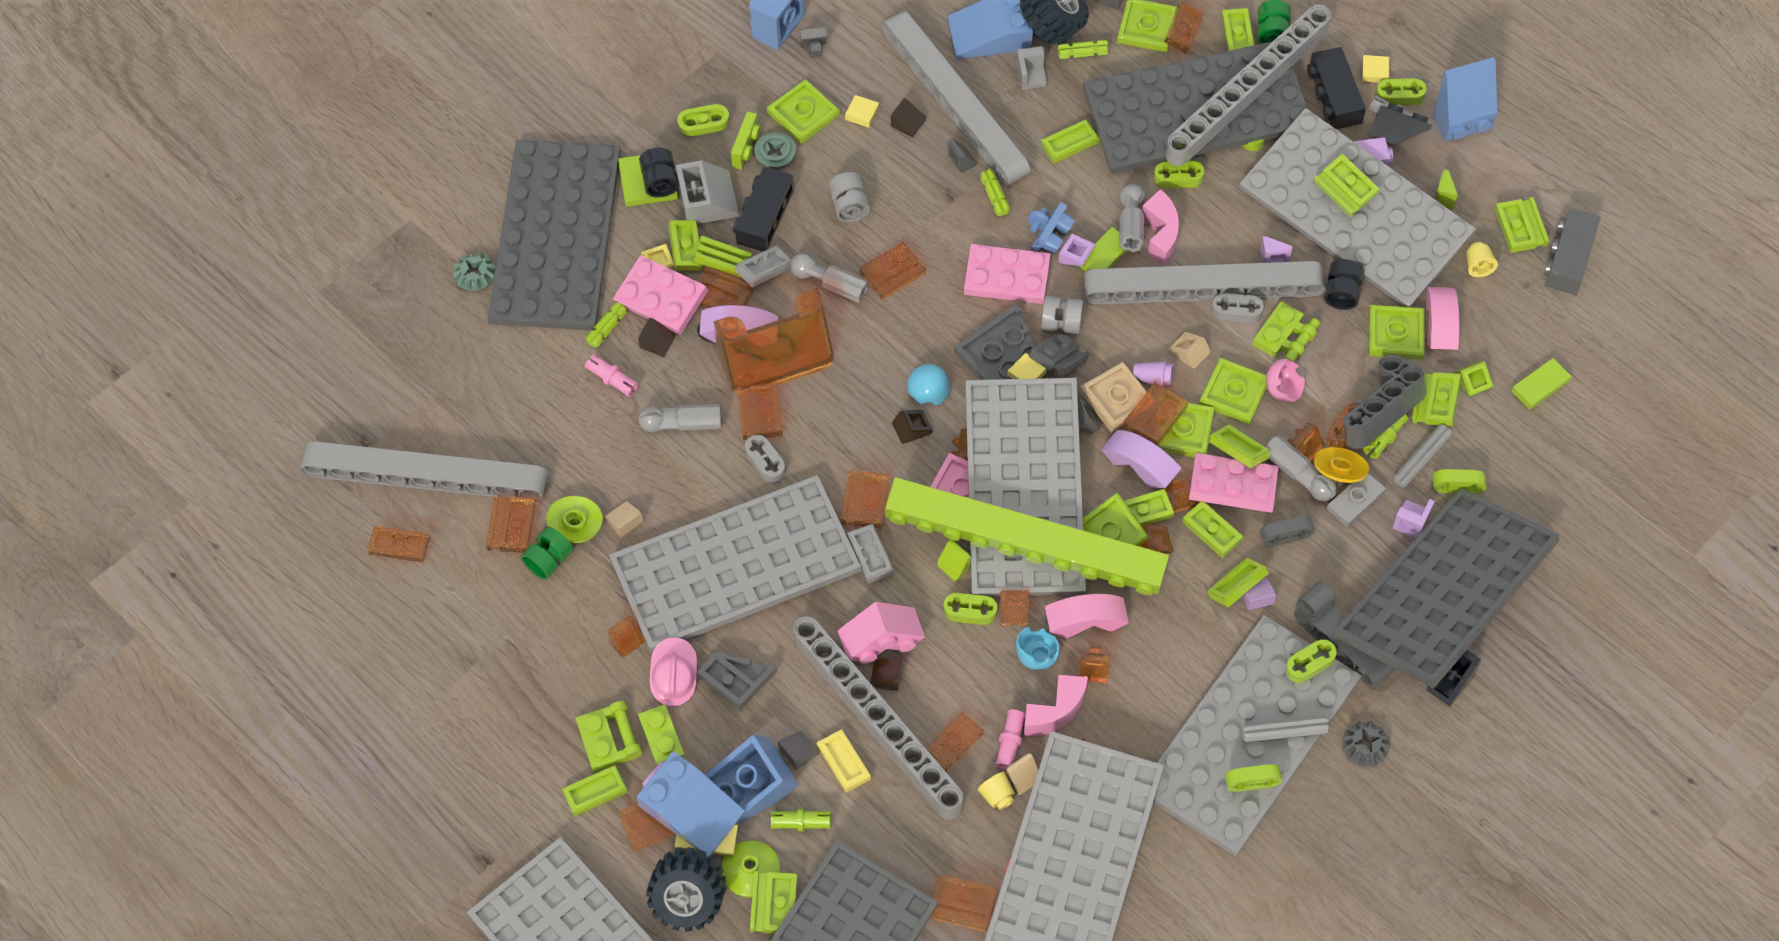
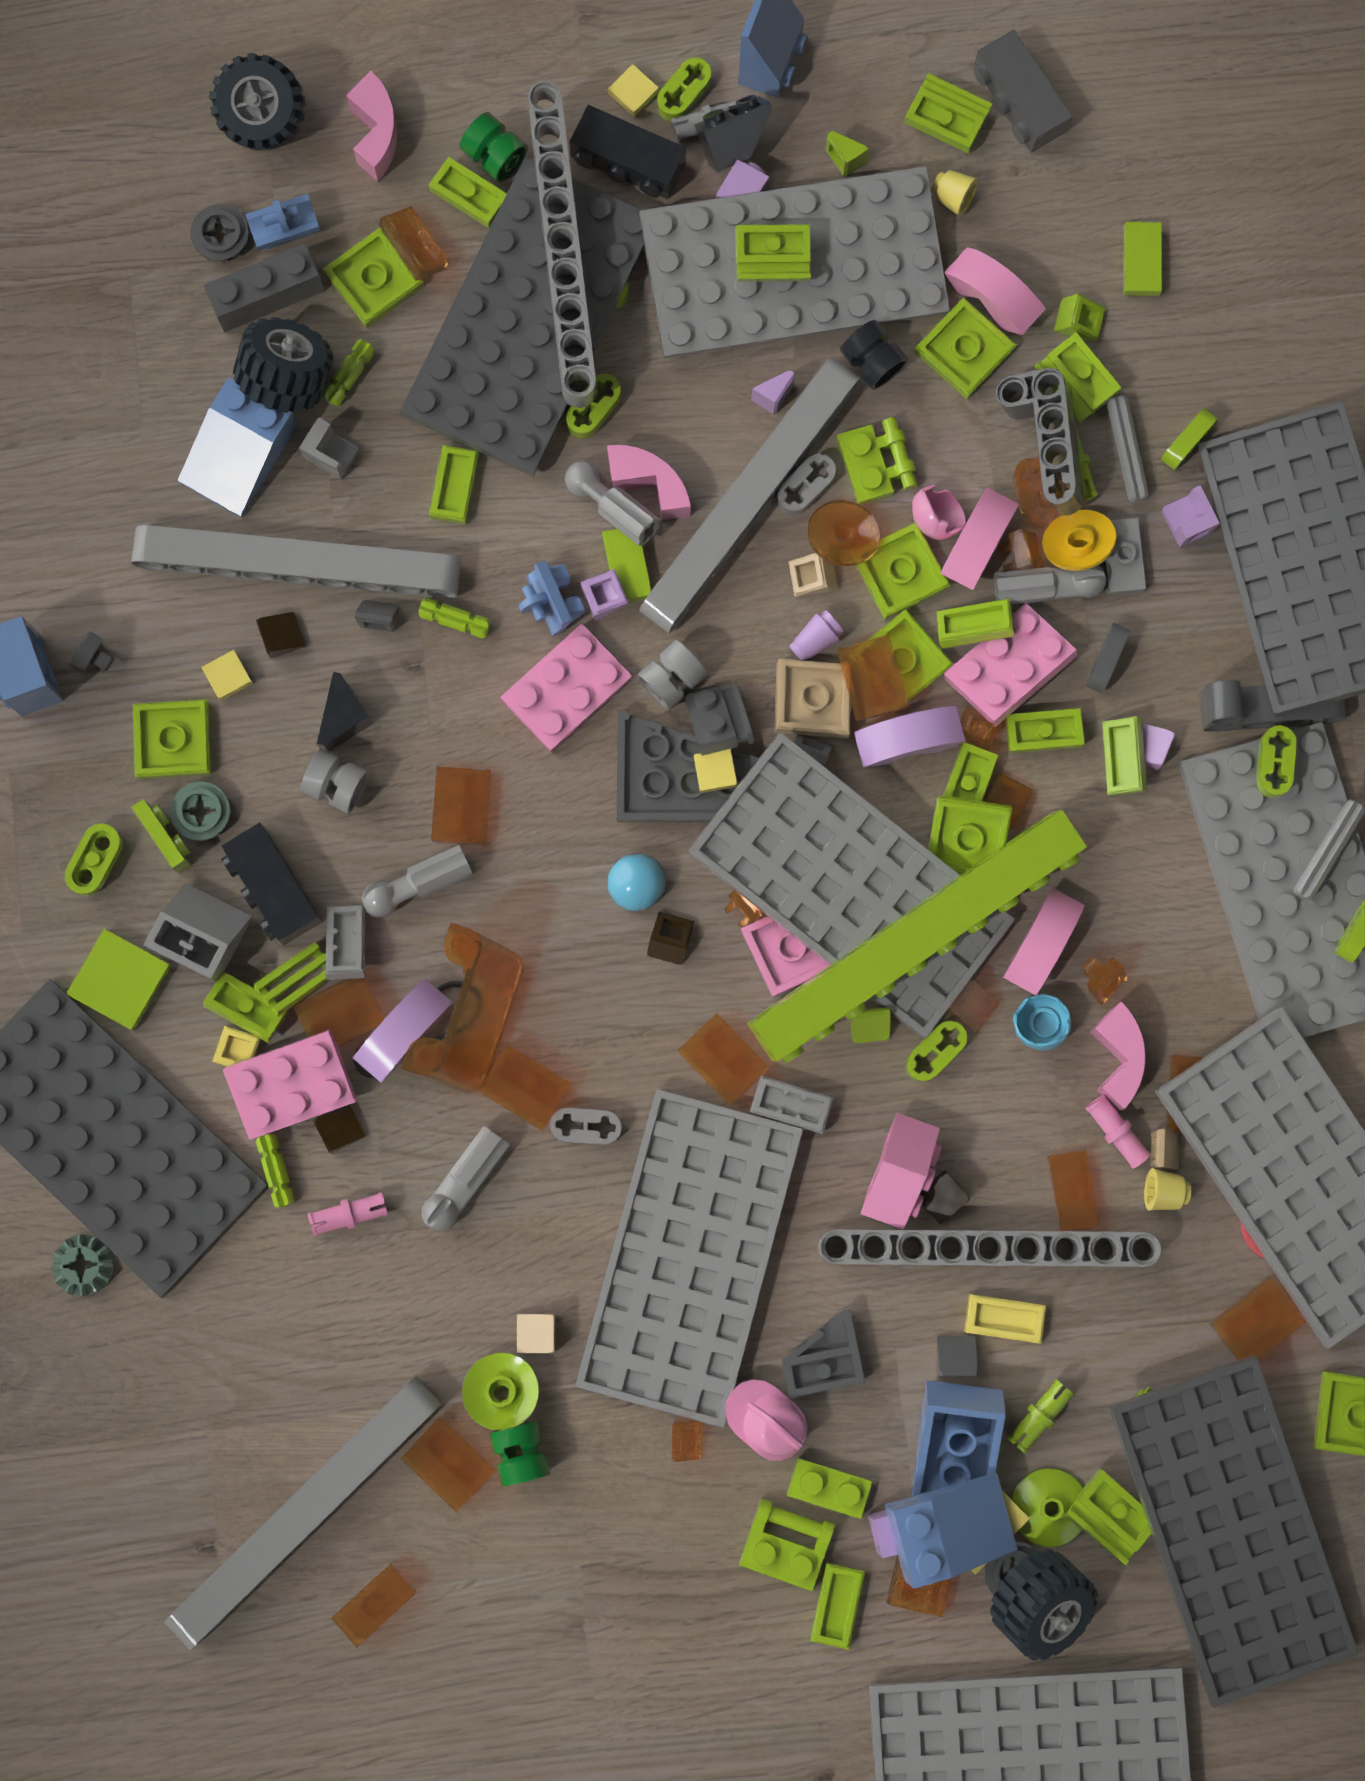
camera: 55 degrees left, 20 degrees up
black wheel [639,148,679,198] -> none
none -> black slope [316,672,372,752]
none -> clear orange dish [807,500,881,566]
none -> bright pink brick [940,487,1019,590]

